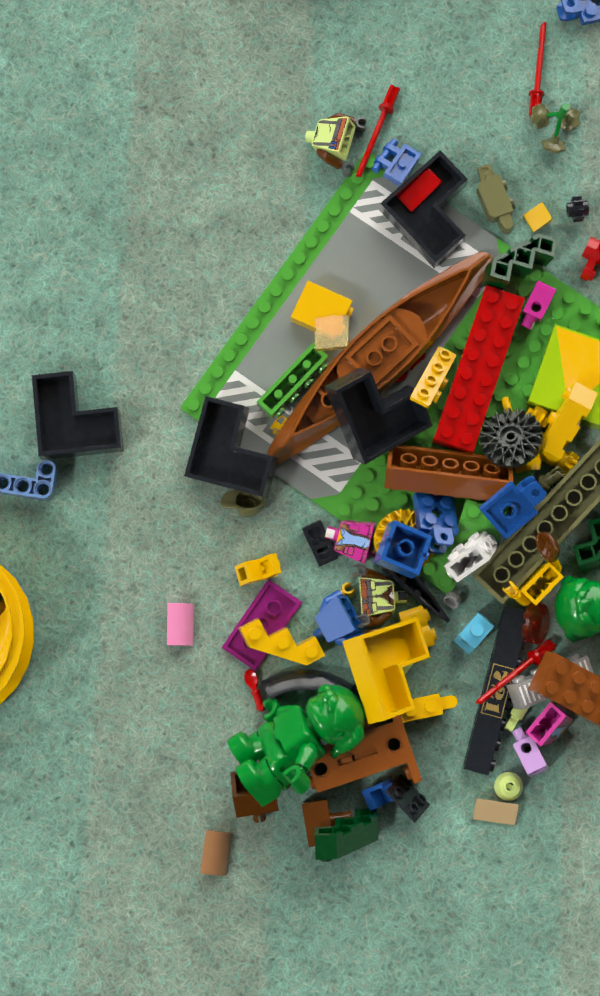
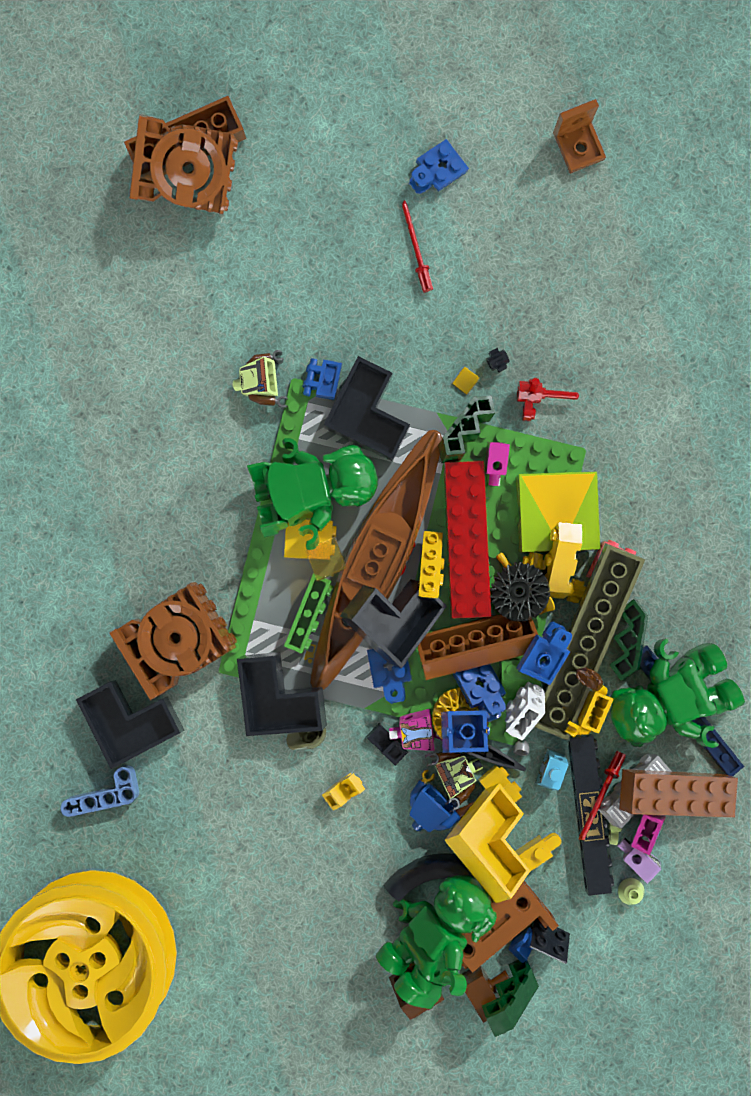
camera: 20 degrees left, 5 degrees up
bright pink brick [167,603,194,646] -> none
medium nougat brick [200,829,232,876] -> none
magenta tile [221,579,303,671] -> none
yellow brick [238,618,325,665] -> none
red piece [244,669,265,712] -> none
red piece [356,85,400,177] -> none
red slope [398,168,442,213] -> none
tan slope [473,798,519,825] -> none
olive hinge [476,164,515,234] -> none
clear red tile [522,602,550,644] -> none
olive plant [531,103,580,153] -> none
olive pin [537,466,565,491] -> none
none -> dark orange brick [110,582,237,700]
none -> green piece [247,438,378,550]
none -> blue plate [367,649,412,704]

